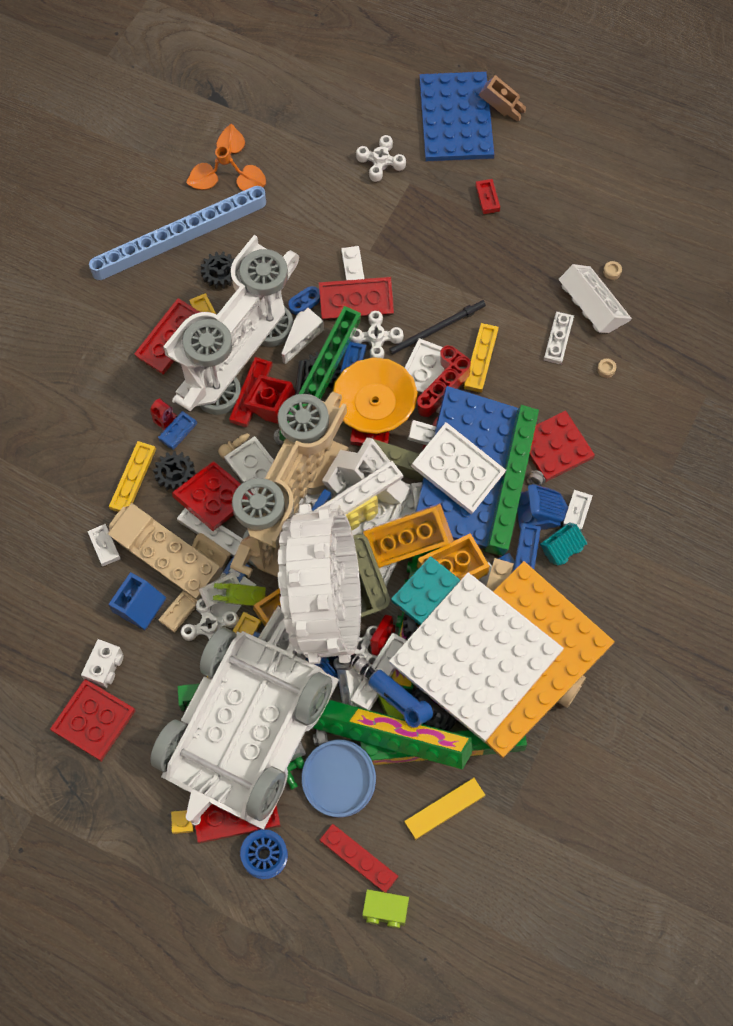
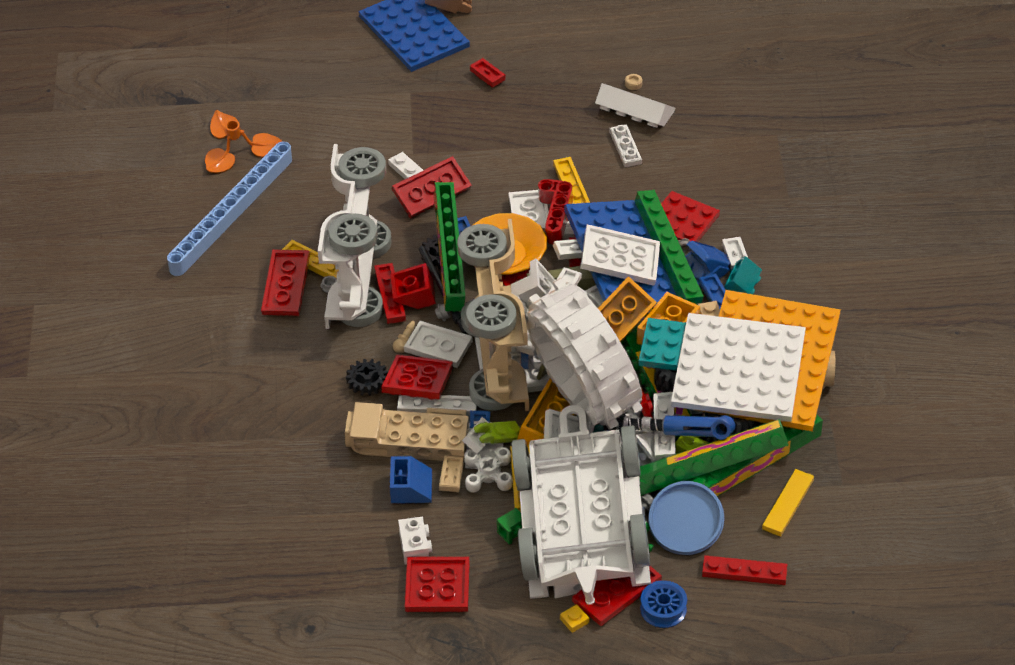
camera: 30 degrees left, 20 degrees down
white plate [88,524,120,566] -> none
yellow plate [109,441,156,512] -> none
red leg [150,398,177,430] -> none
blue plate [158,411,197,450] -> none
black gear [200,252,235,289] -> none
white slope [282,308,324,364] -> none
blue plate [288,286,320,315] -> none
white gear [350,311,404,359] -> none
white gear [356,135,406,182] -> none
lime brick [362,889,409,928] -> none
black bar [389,300,486,355] -> none
tan tile [597,359,617,378] -> none

